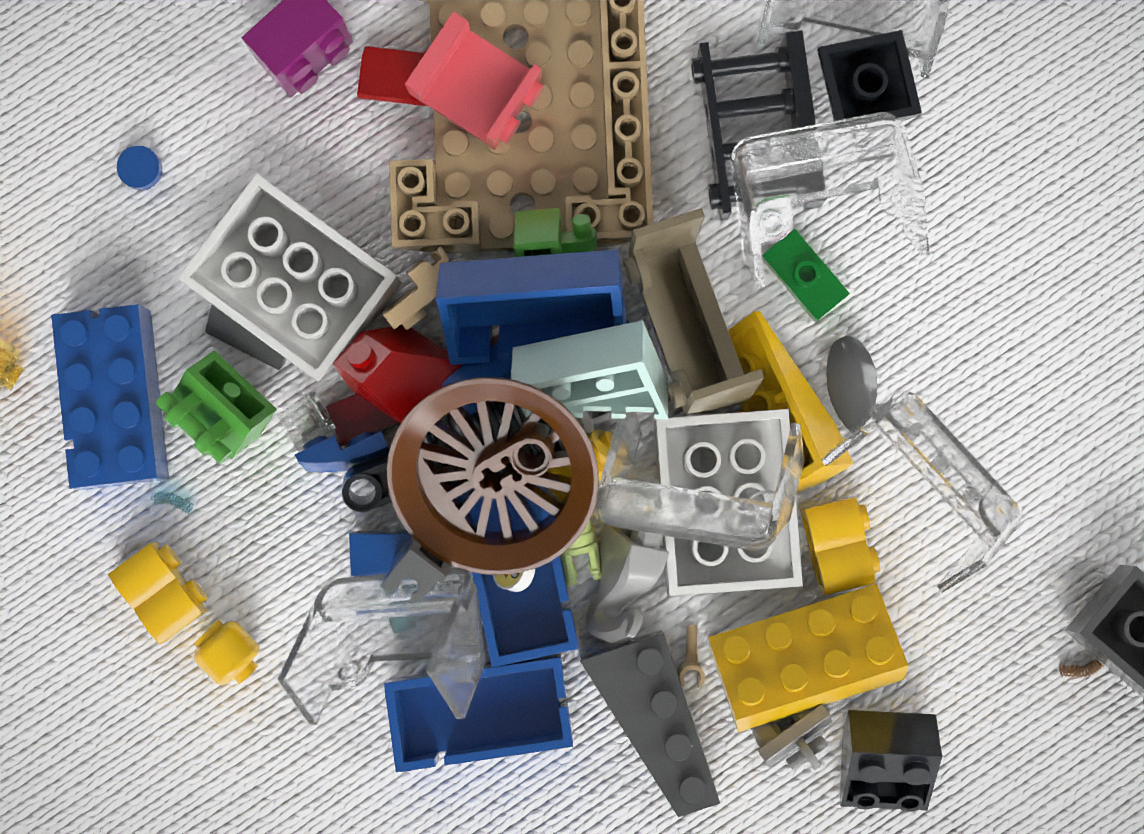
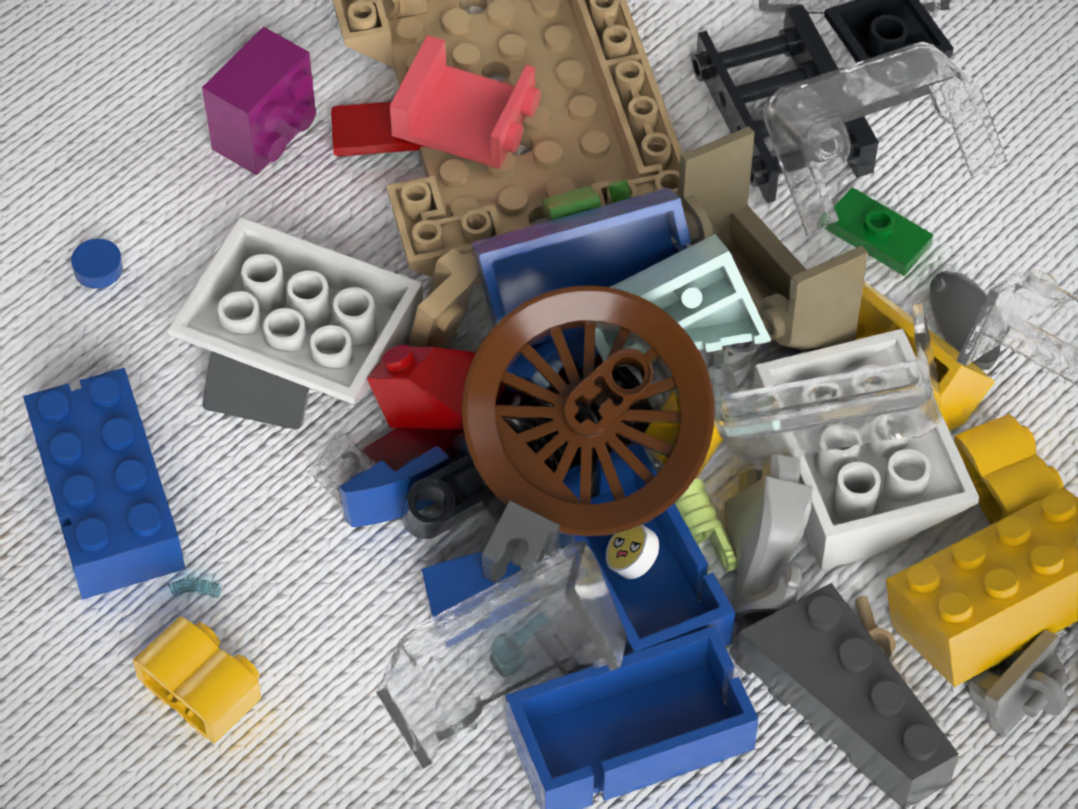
camera: 15 degrees left, 30 degrees down
bright green brick [155,350,277,464] -> none
yellow head [193,620,259,685] -> none

